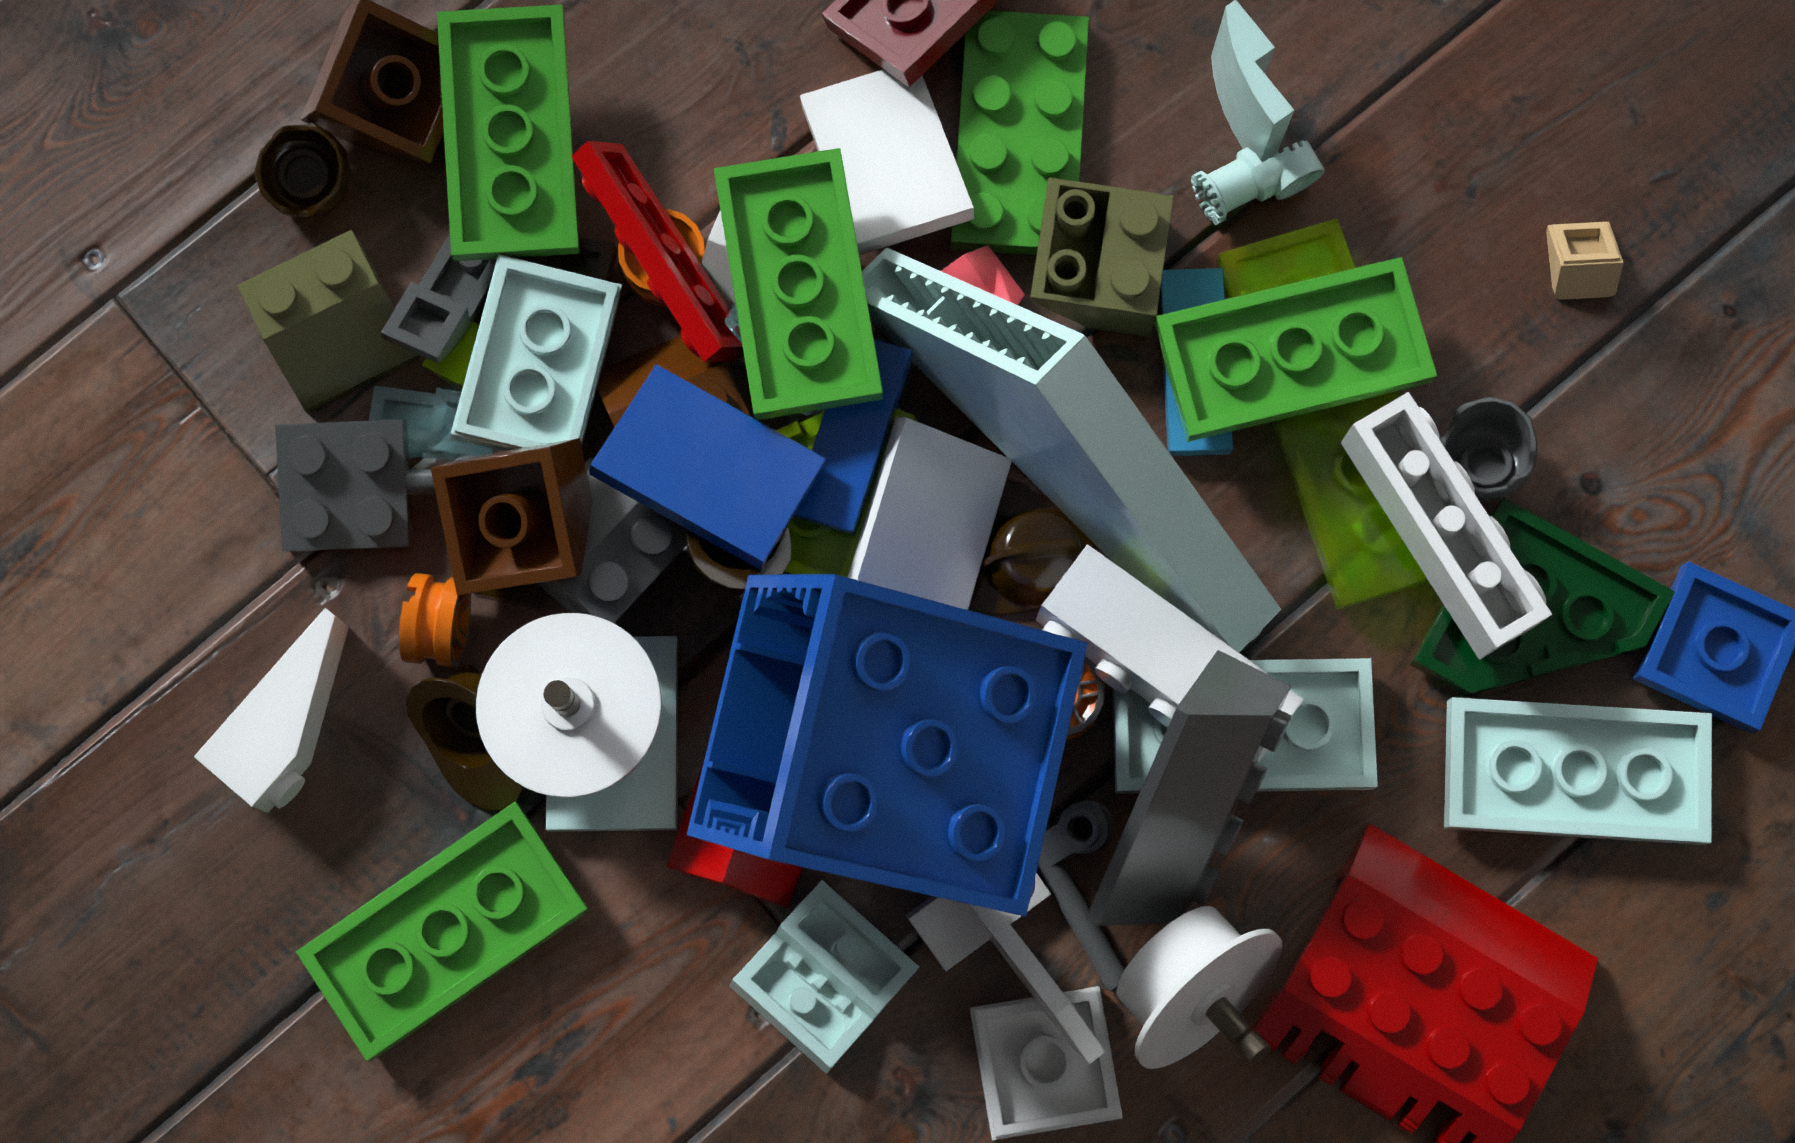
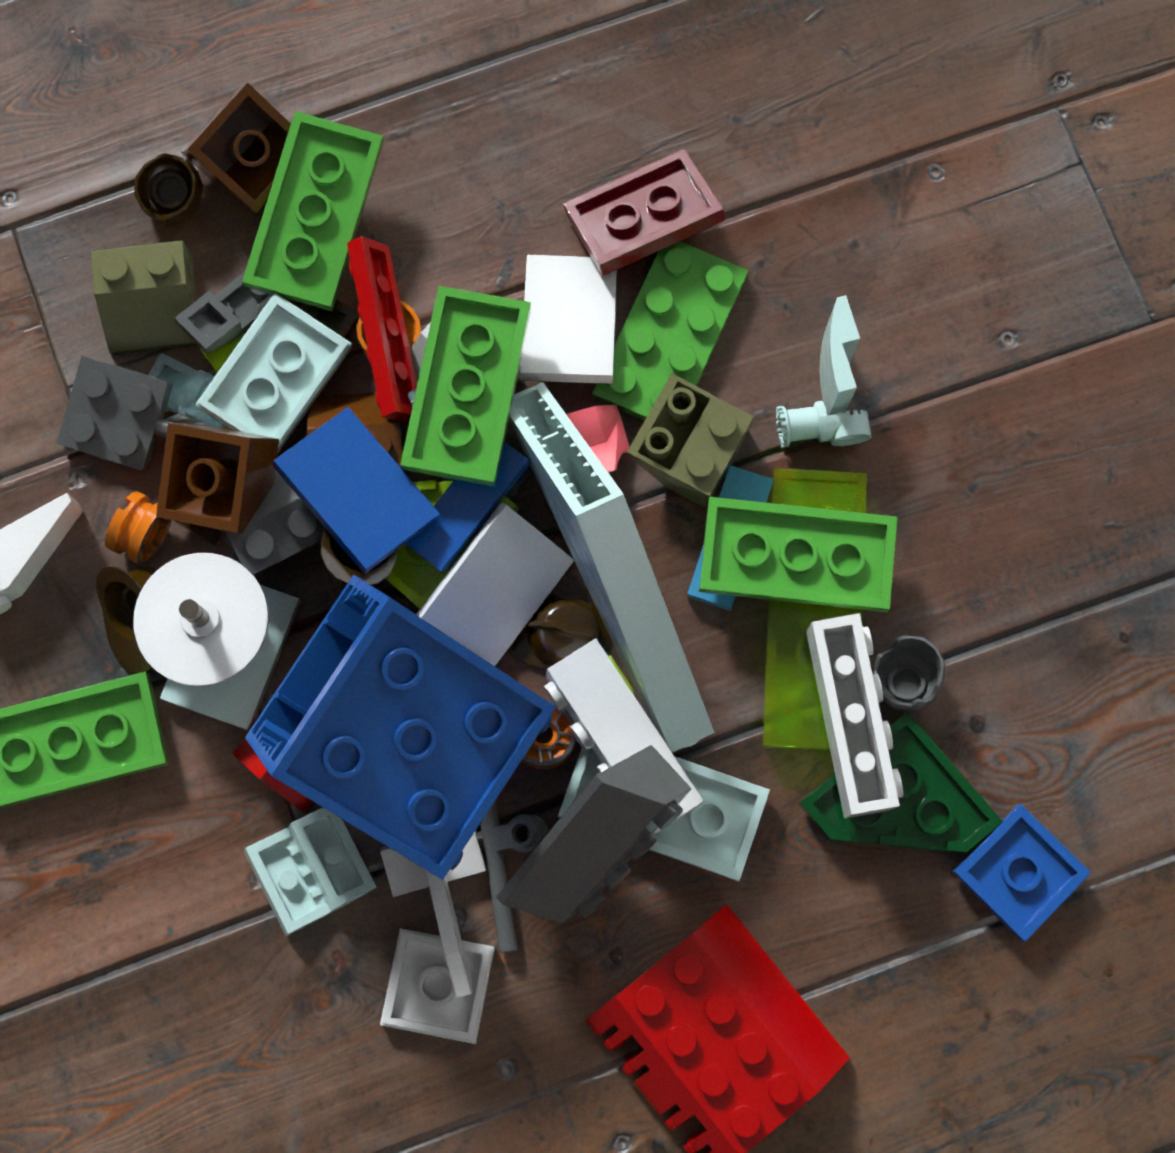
camera: 20 degrees right, 0 degrees up
white piece [1116,906,1283,1069] -> none
light aqua plate [1444,697,1712,845] -> none
tan slope [1546,222,1624,300] -> none

